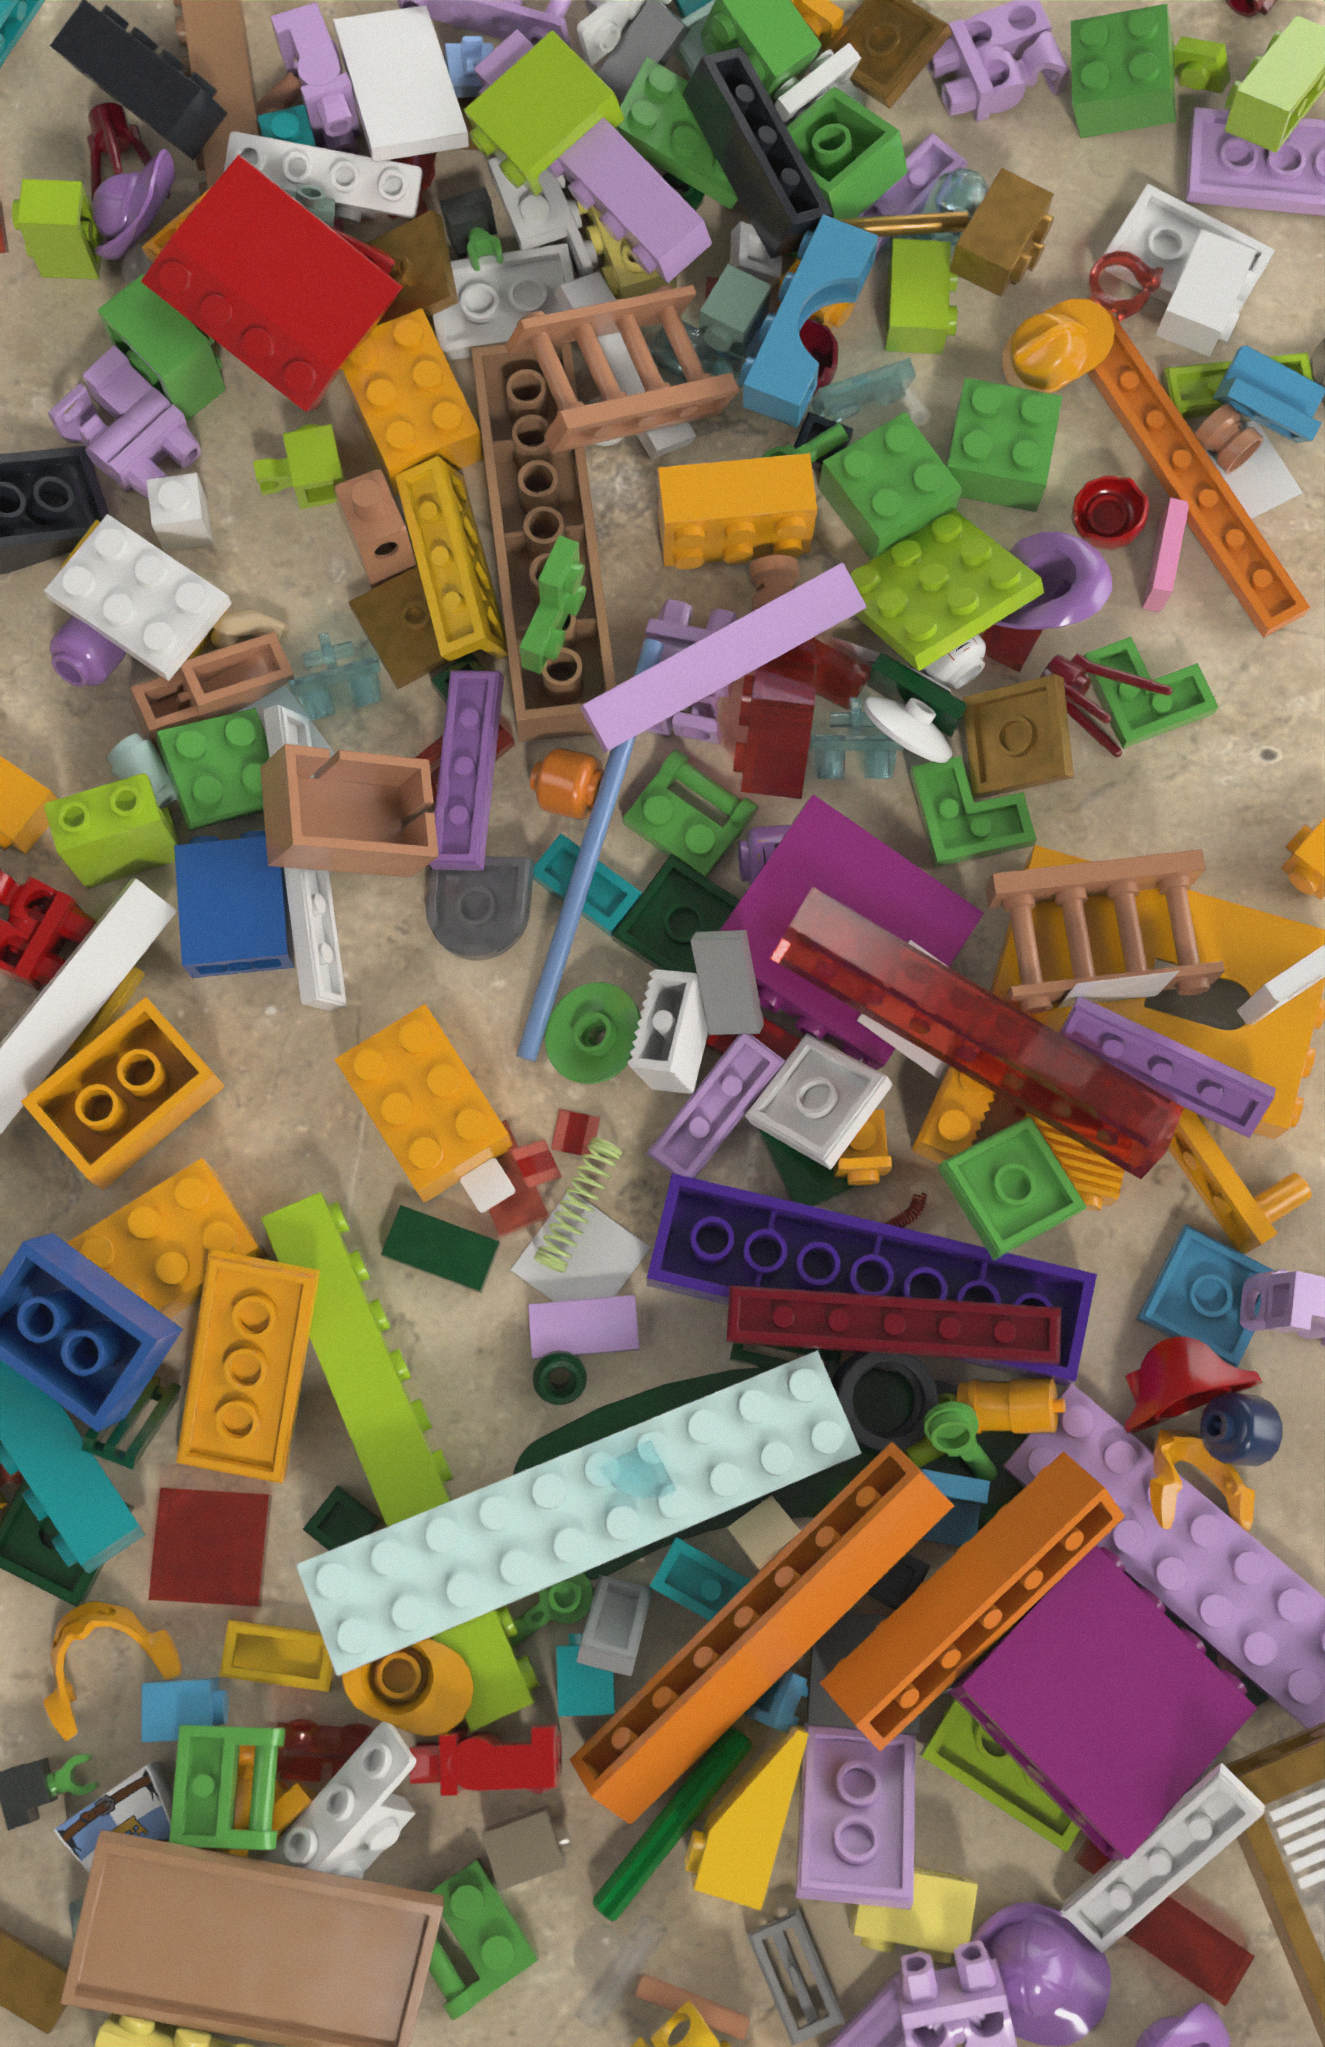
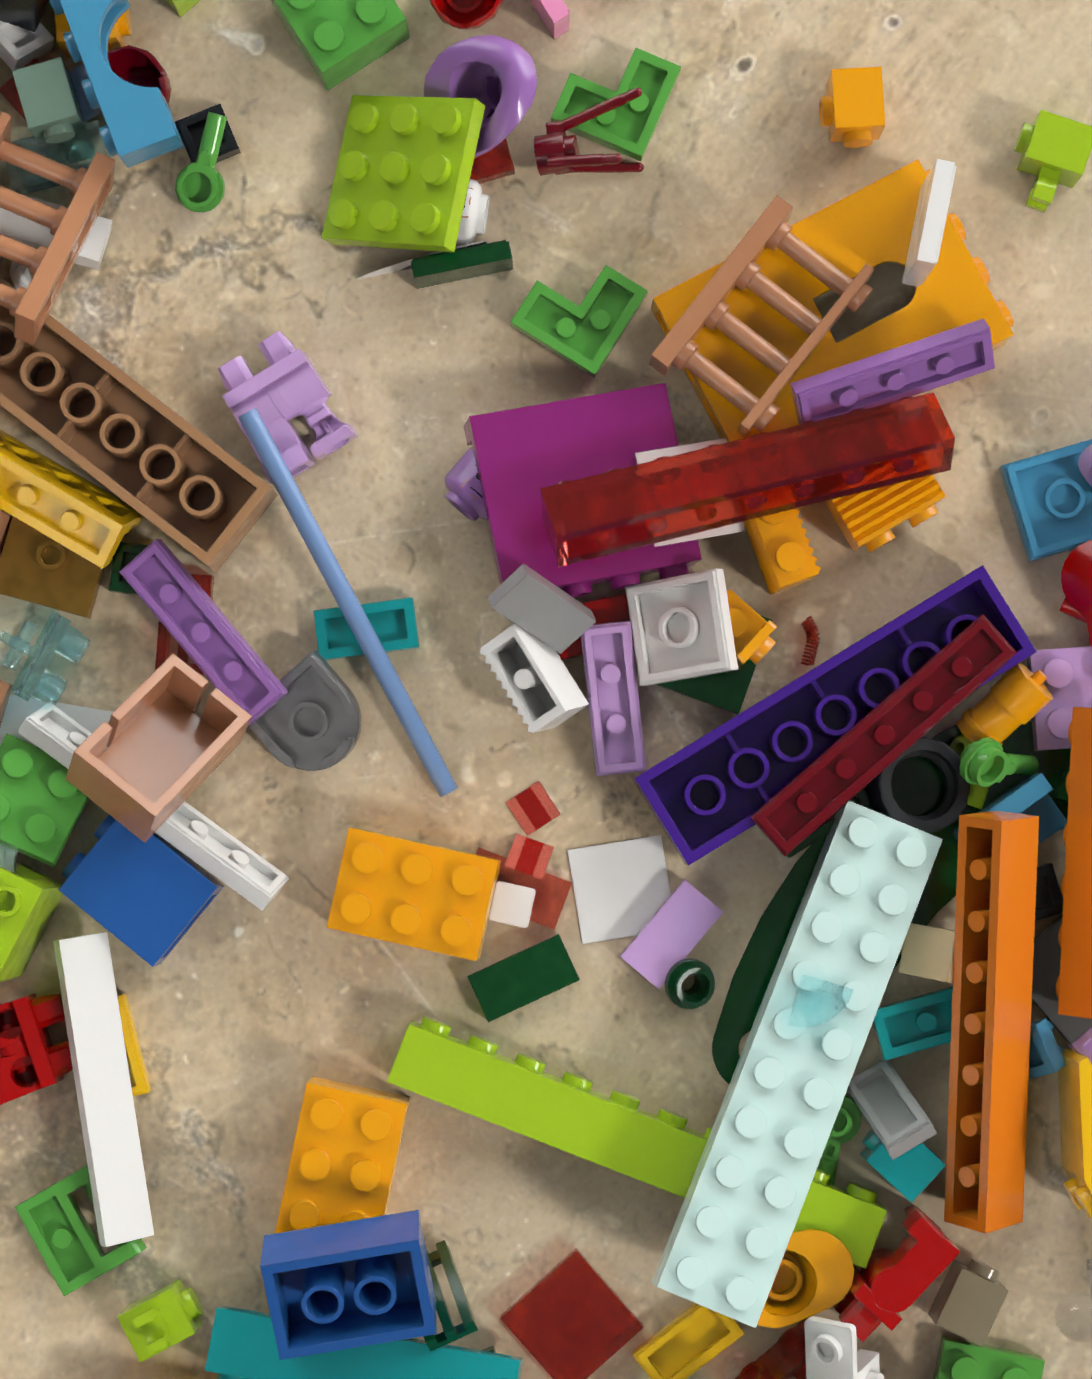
camera: 40 degrees left, 10 degrees up
light orange brick [20,996,226,1191] -> none
light orange tile [176,1250,320,1484] -> none
dark green tile [302,1485,382,1551] -> none
bright green plate [519,535,586,674] -> none
orange head [530,748,604,820] -> none
yellowish green piece [533,1137,622,1273] -> none
bright green dish [545,982,641,1084] -> none
lavender tile [579,562,867,753] -> none
green axle [592,1726,752,1922] -> none
dark green tile [612,854,740,974] -> none
bright green plate [623,748,759,878] -> none
light orange brick [657,453,817,570] -> none
clear red brick [733,659,817,799] -> none
nougat wheel [749,555,800,611] -> none
clear red hinge [762,638,871,712] -> none
clear light blue hips [807,697,903,779] -> none
clear light blue plate [811,358,916,422] -> none
bright green brick [819,412,962,560] -> none
white dish [863,697,952,763] -> none
bright green plate [937,1116,1087,1261] -> none
pearl gold plate [962,674,1074,798] -> none
white sticker [1058,971,1179,1008] -> none
light orange piece [1151,1104,1312,1254] -> none

